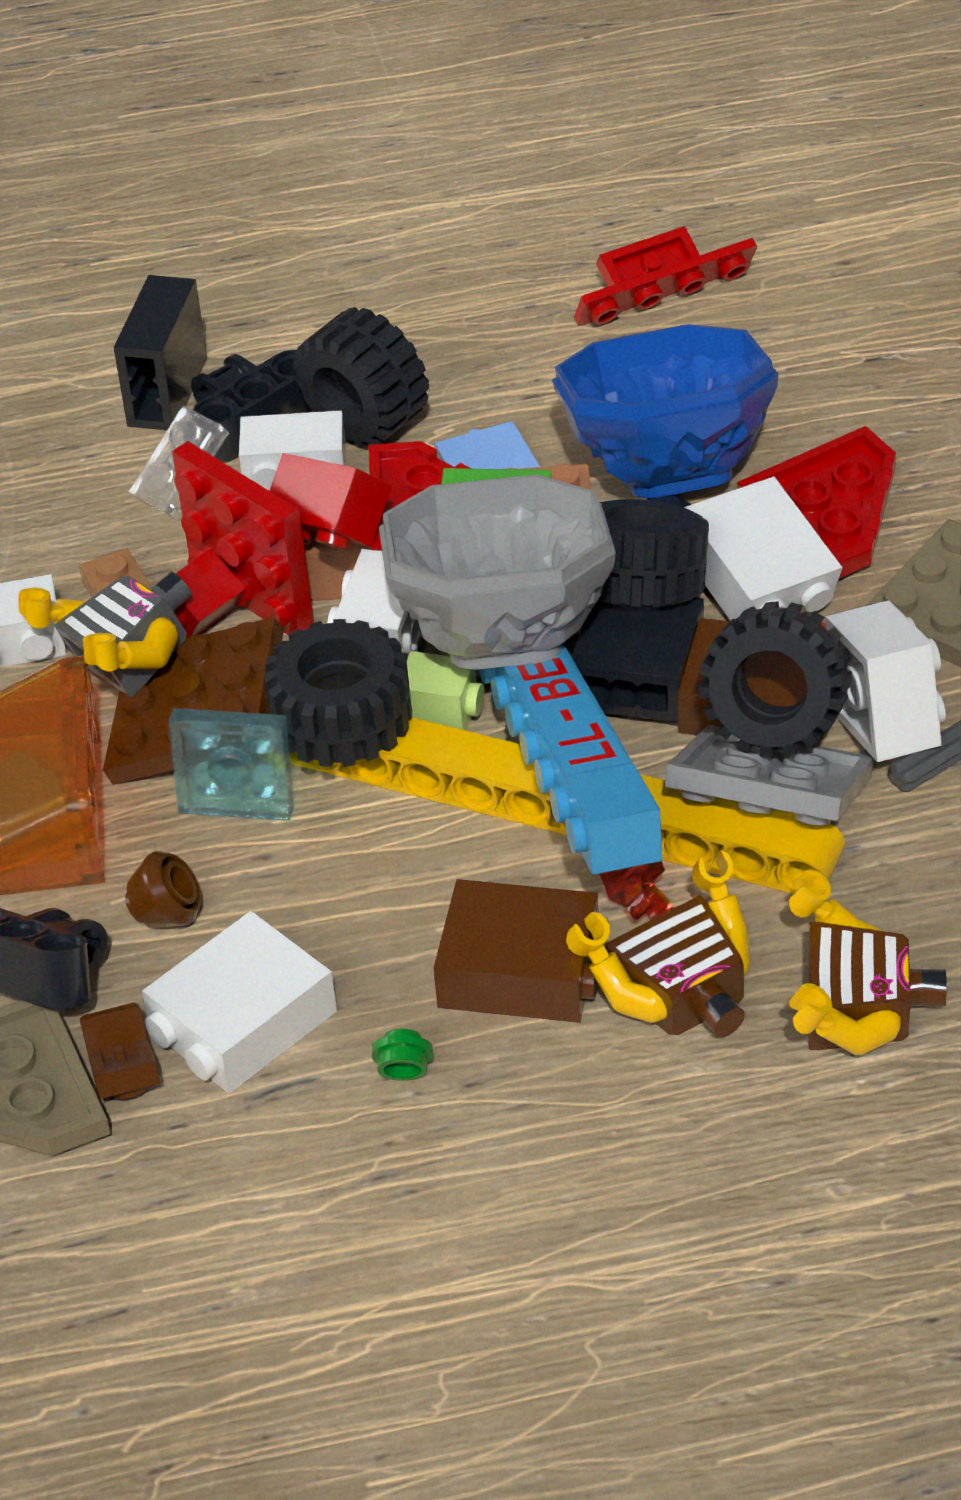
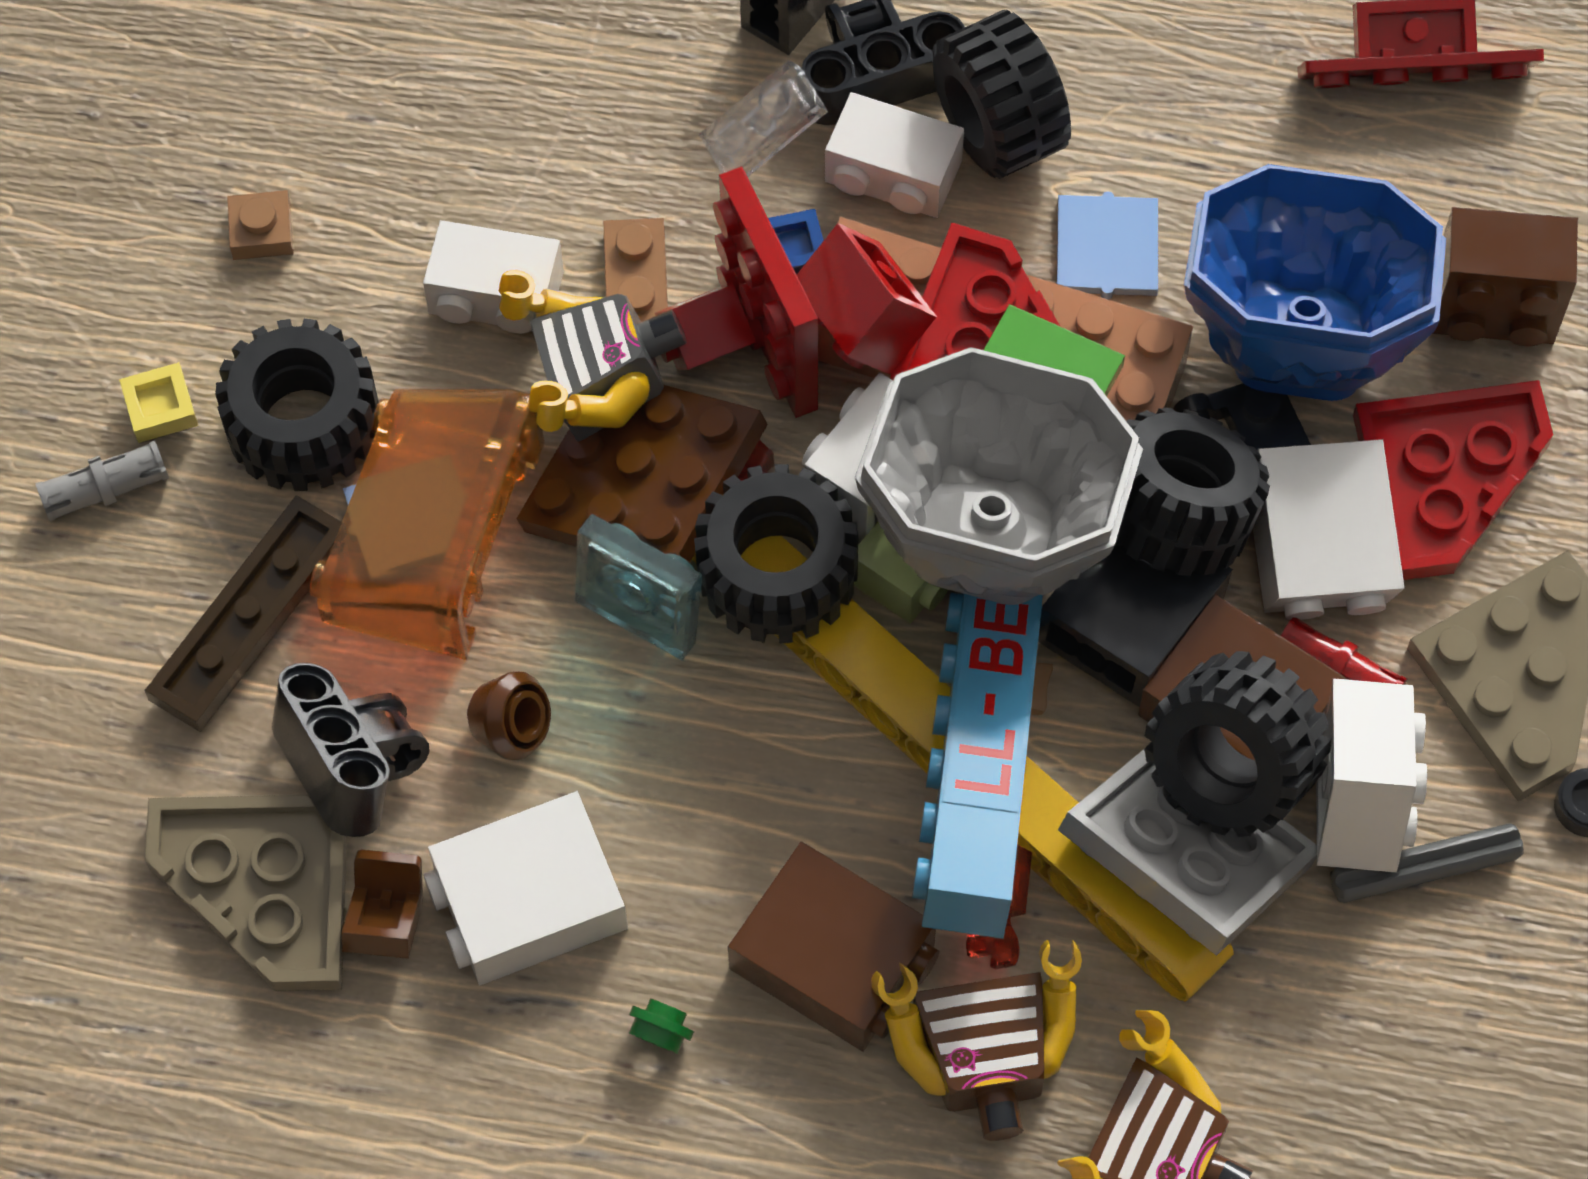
camera: 20 degrees right, 20 degrees up
none -> reddish brown brick [1432,207,1578,347]

